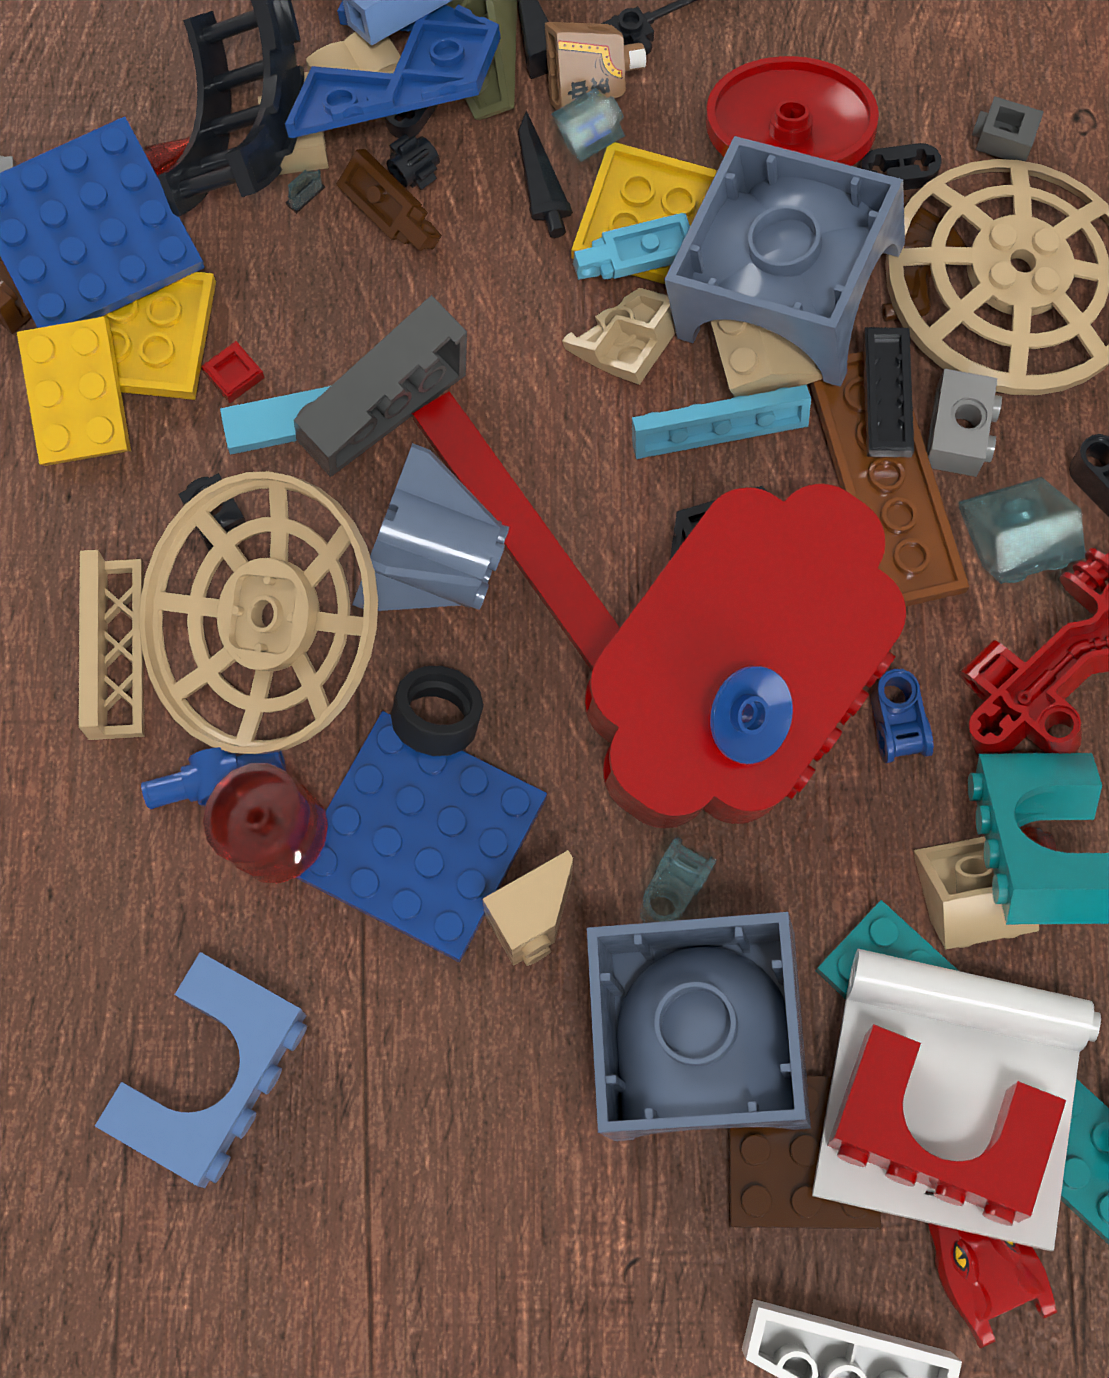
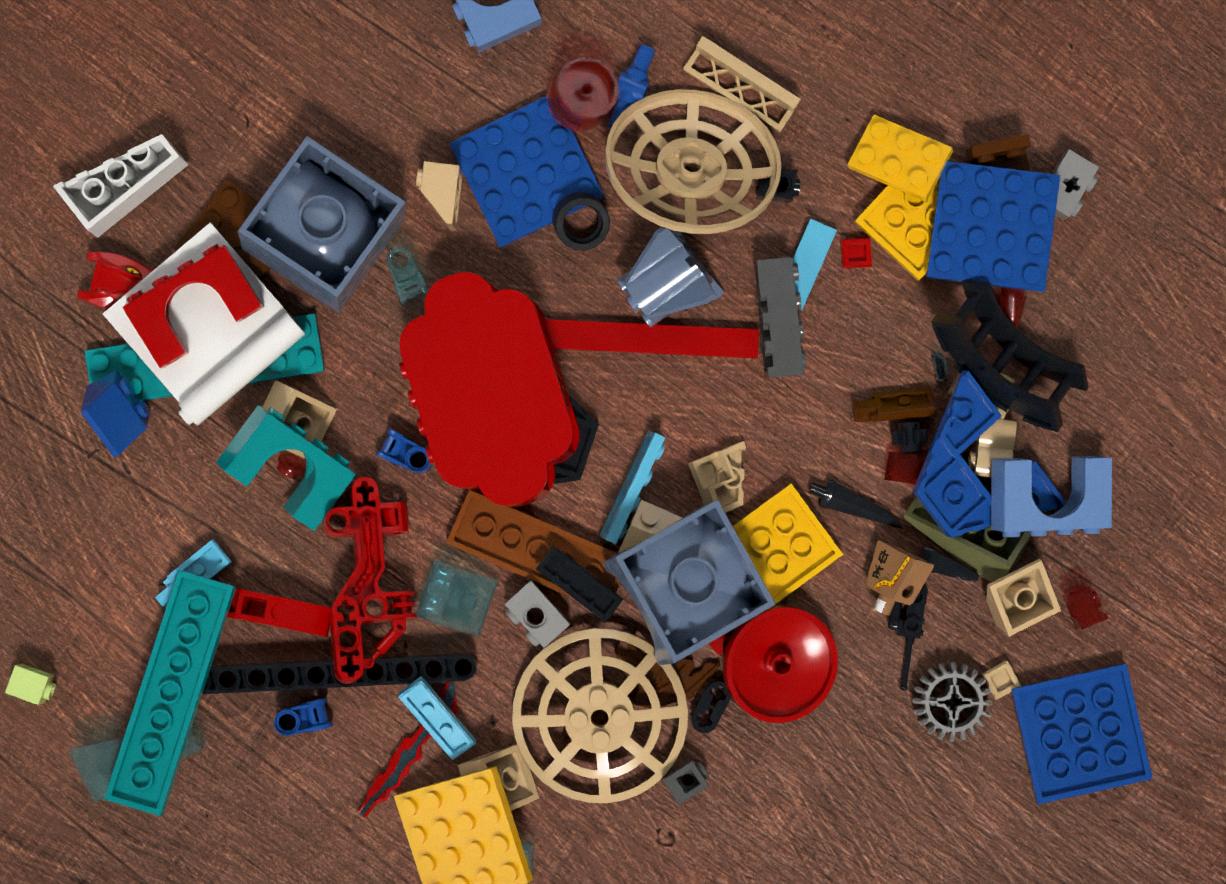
camera: 125 degrees right, 15 degrees up
clear light blue brick [551,88,625,162] -> none
medium azure hinge [573,213,690,280] -> none
blue dish [710,666,793,764] -> none
none -> clear red brick [884,451,926,485]

